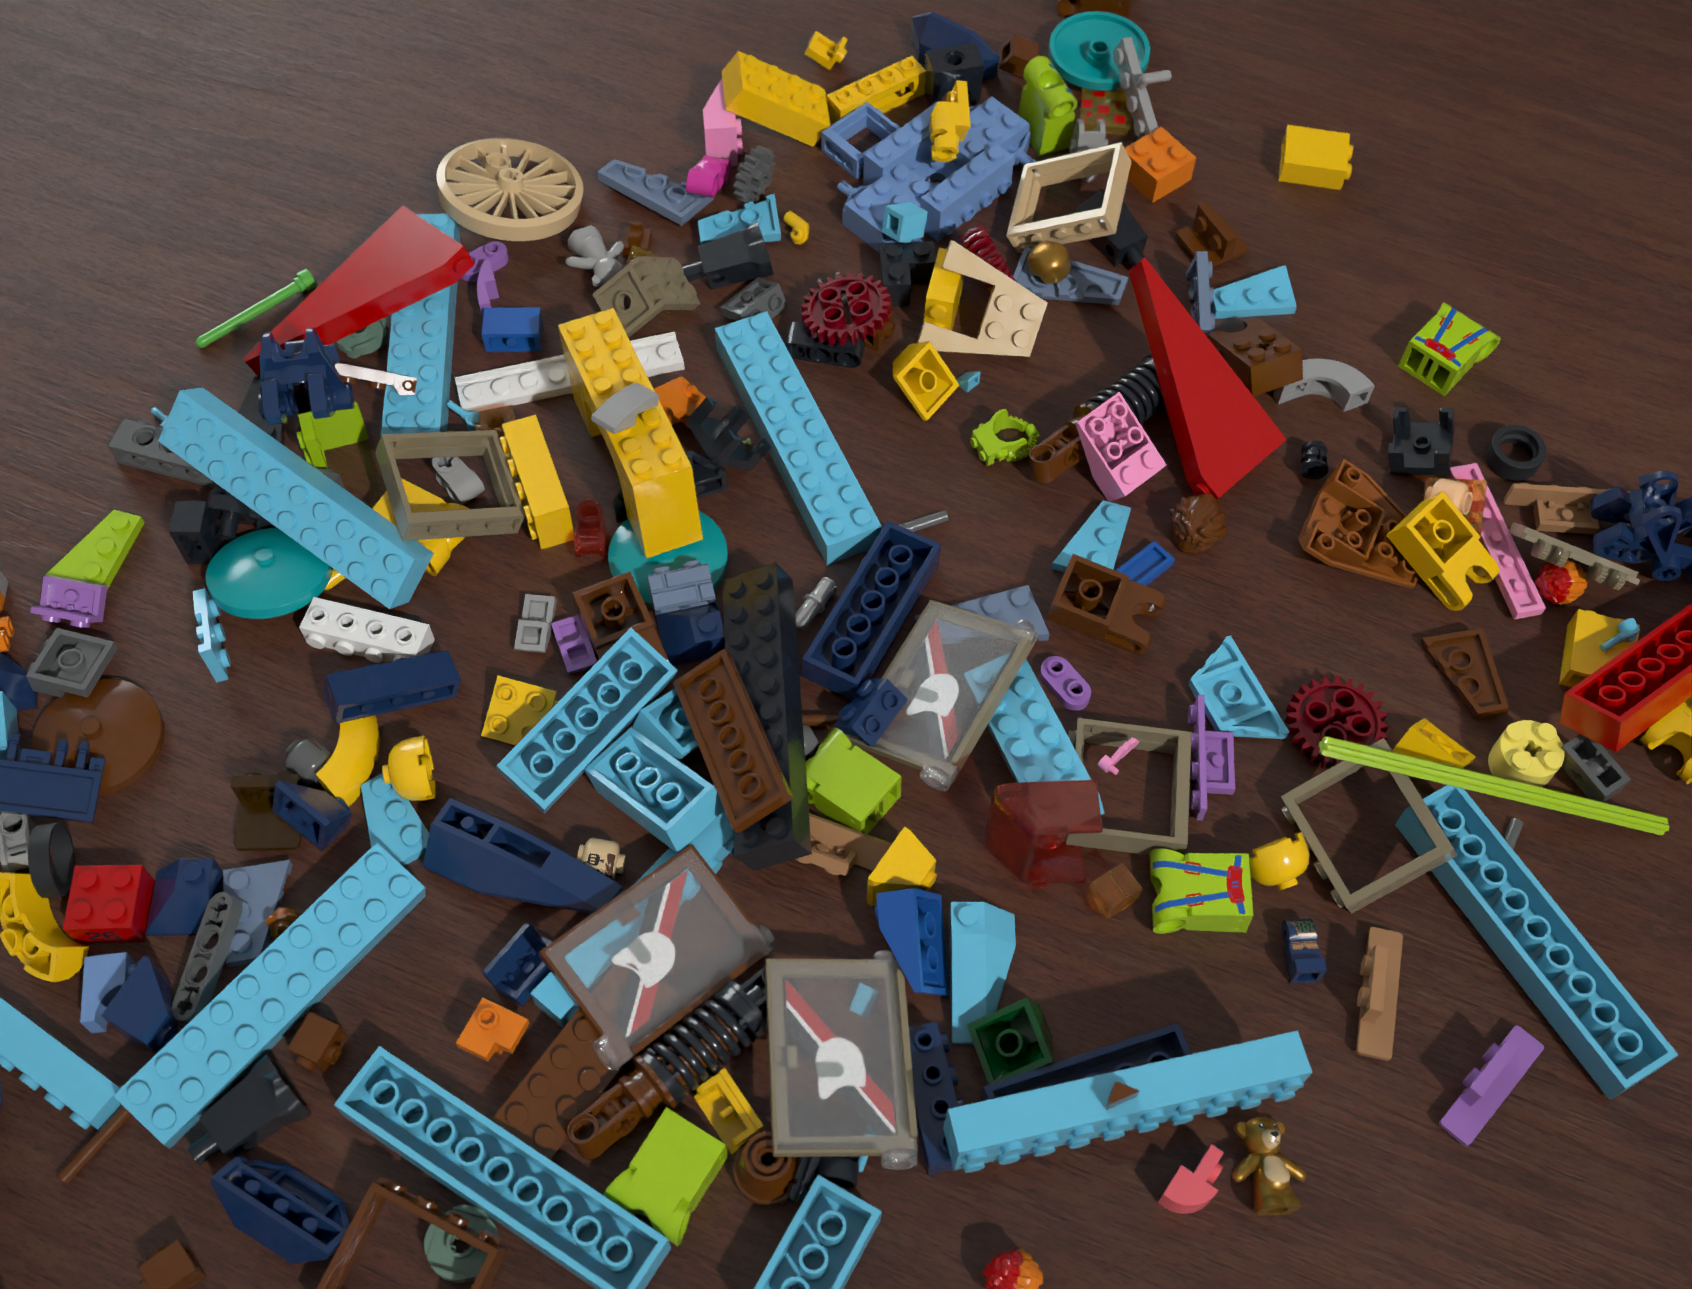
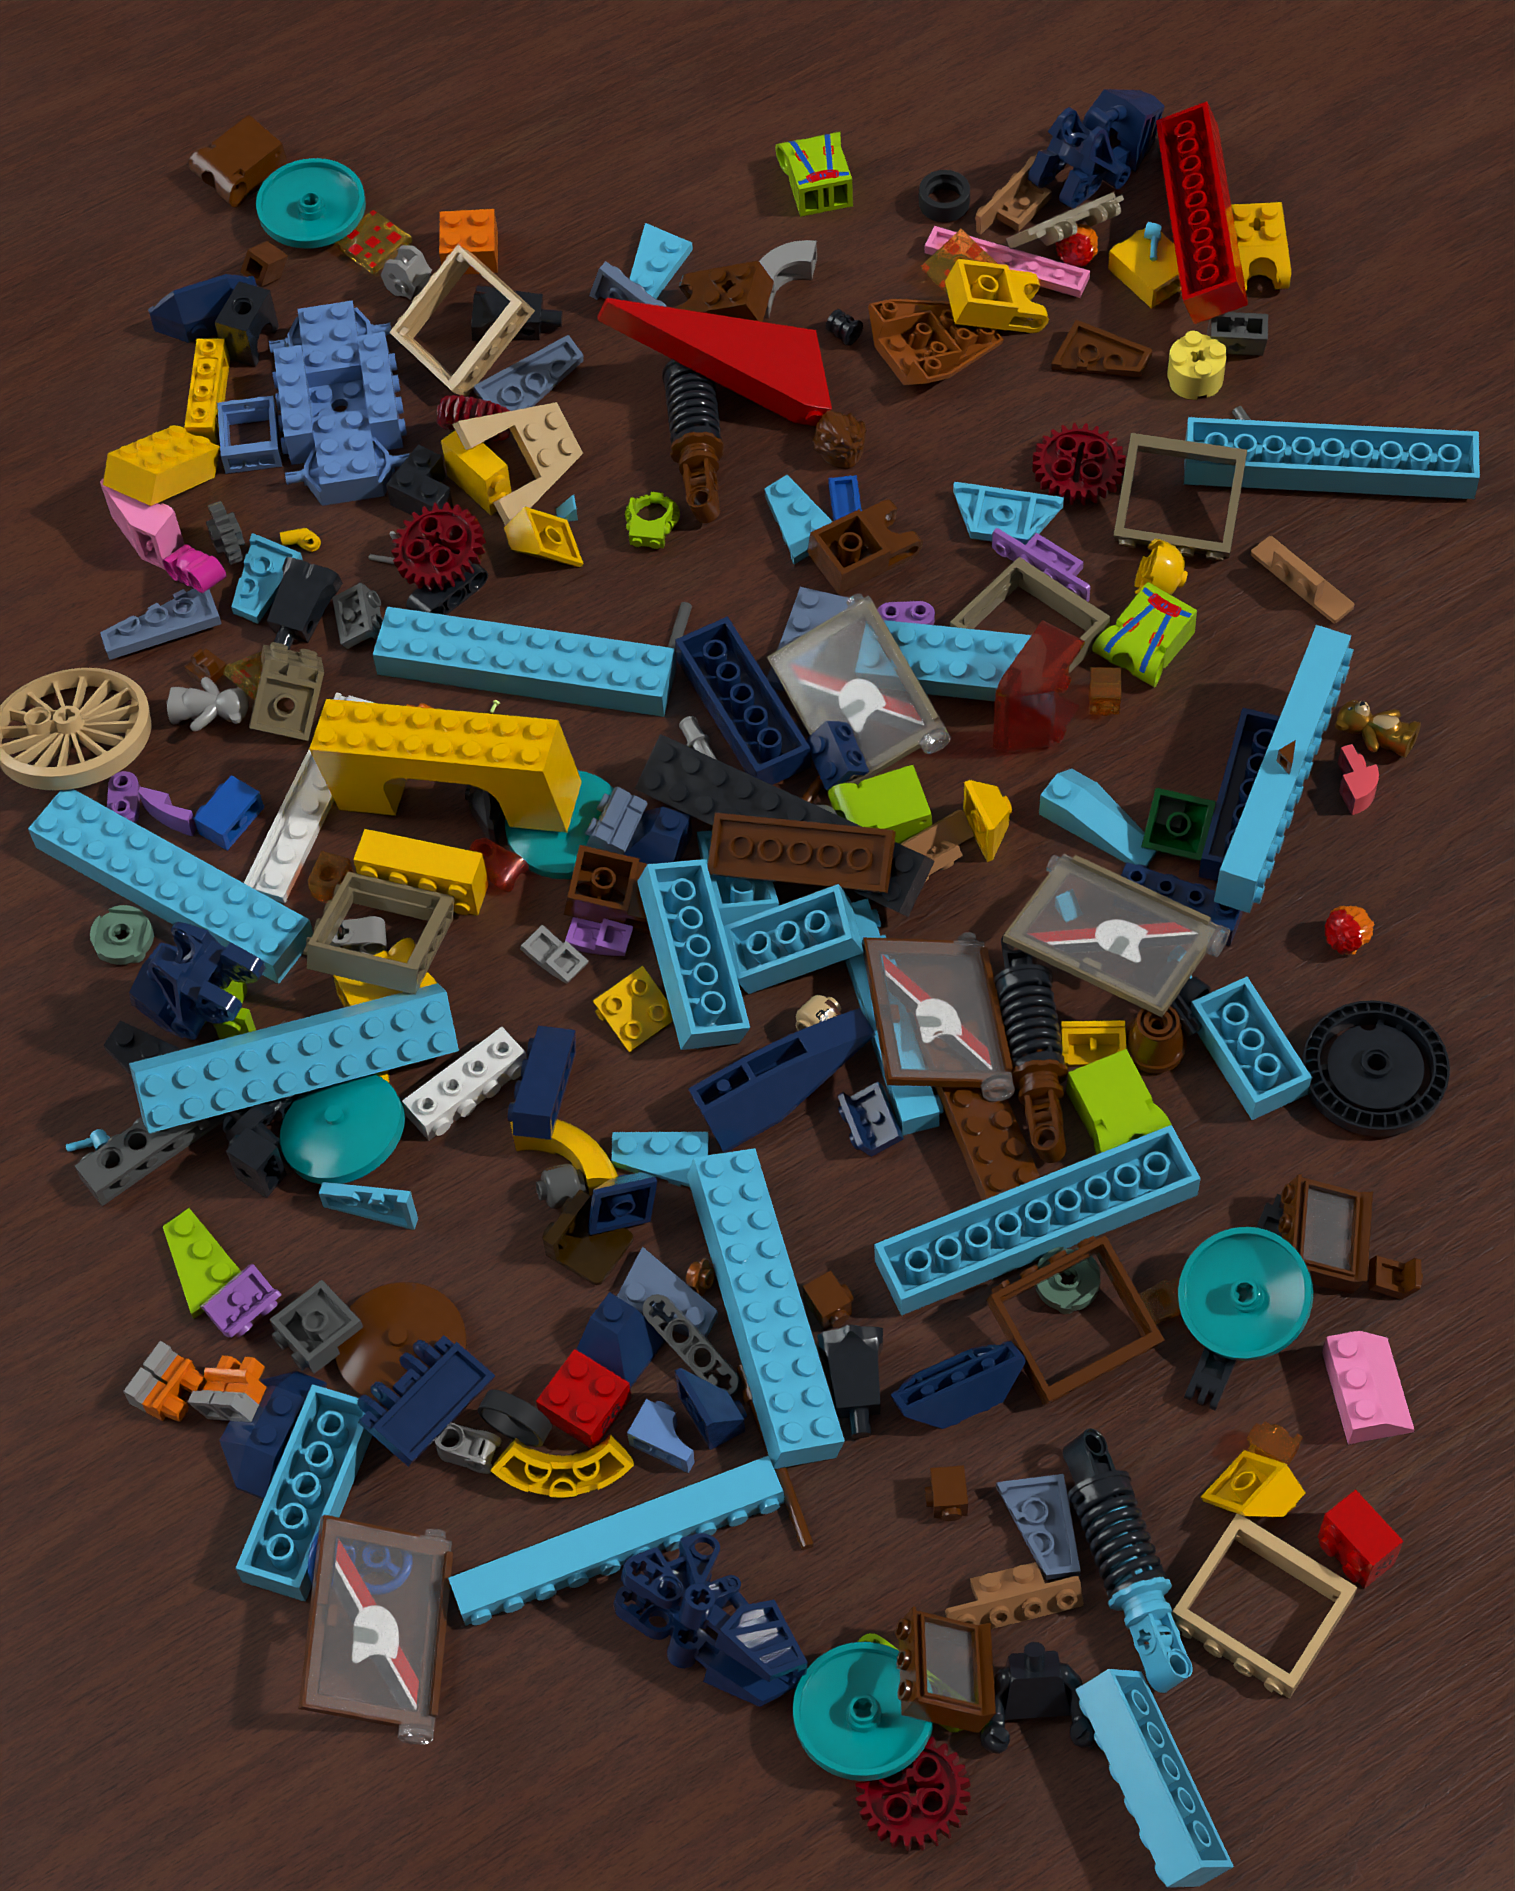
camera: 50 degrees left, 0 degrees up
bright green piece [195,268,318,348] -> none
red slope [242,206,475,376] -> none
hinge [334,363,417,395] -> none
yellow cylinder [382,736,436,801] -> none
medium azure hand [446,400,485,431] -> none
orange brick [456,998,530,1062] -> none
light grey slope [591,382,659,434] -> none
black panel [686,397,771,471] -> none
yellow bracket [804,31,848,70] -> none
blue slope [875,888,949,996] -> none
medium azure brick [881,202,928,242] -> none
yellow plate [929,80,971,162] -> none
lime piece [1018,56,1078,157] -> none
pearl gold hair [1028,241,1071,284] -> none
bright pink slope [1075,392,1166,502] -> none
bright pink piece [1097,737,1140,775] -> none
light grey plate [1113,37,1171,139] -> none
reddish brown bracket [1176,202,1248,267] -> none
yellow brick [1279,125,1353,190] -> none
dark blue leg [1282,918,1327,984] -> none
lime axle [1319,736,1670,835] -> none
black panel [1388,408,1455,475] -> none
yellow slope [1392,718,1476,769] -> none
light nougat head [1424,478,1473,515] -> none
medium lavender bracket [1439,1025,1544,1147] -> none

